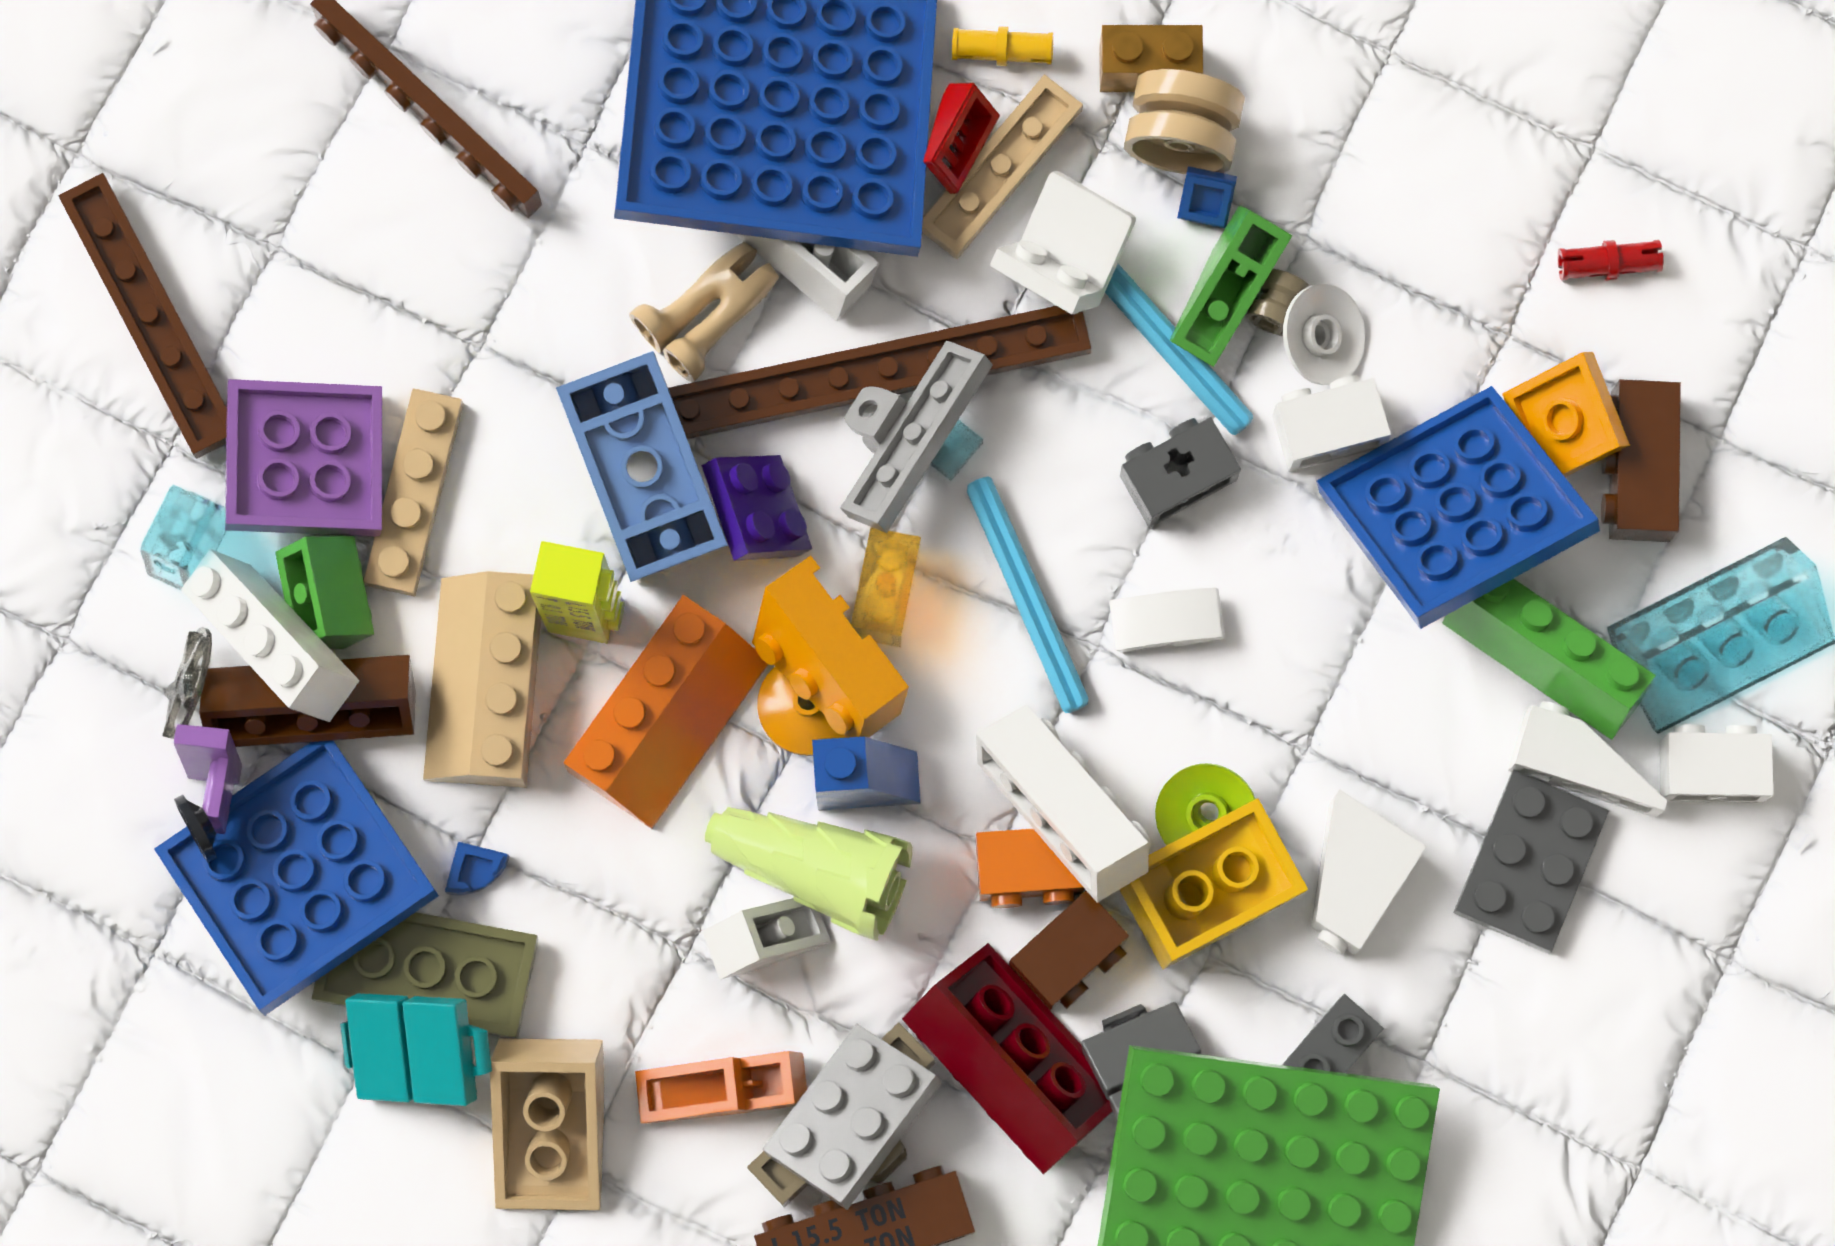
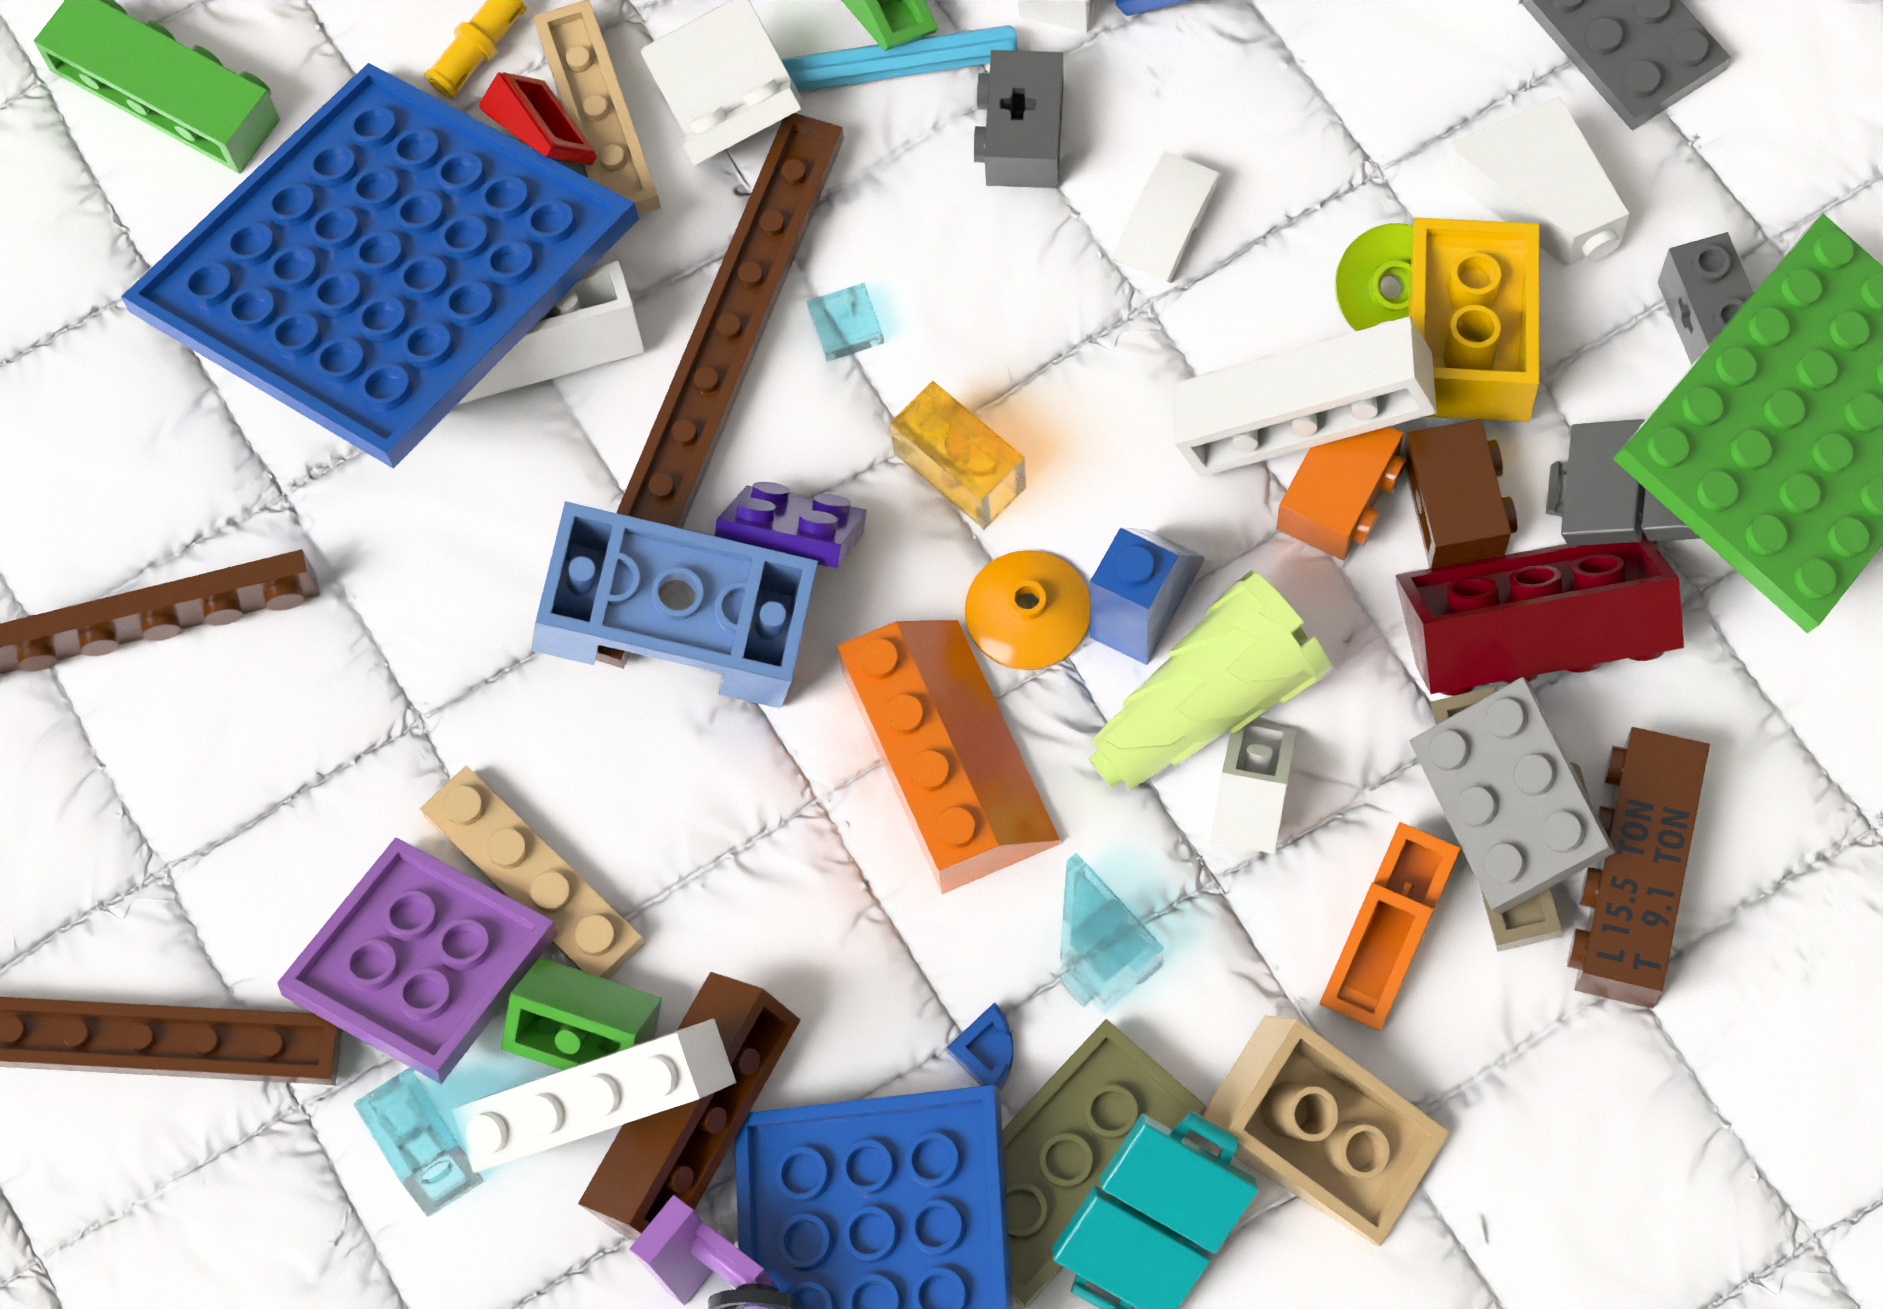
camera: 50 degrees left, 10 degrees down
clear smoke wheel [161,626,212,739] -> none
tan slope [423,571,541,788] -> none
neon yellow brick [530,541,625,644] -> none
tan piece [629,242,779,382] -> none
light orange wedge [752,555,909,738] -> none
light grey plate [840,341,993,533] -> none
medium azure axle [967,476,1089,713] -> none
none -> clear light blue slope [1059,852,1164,1016]

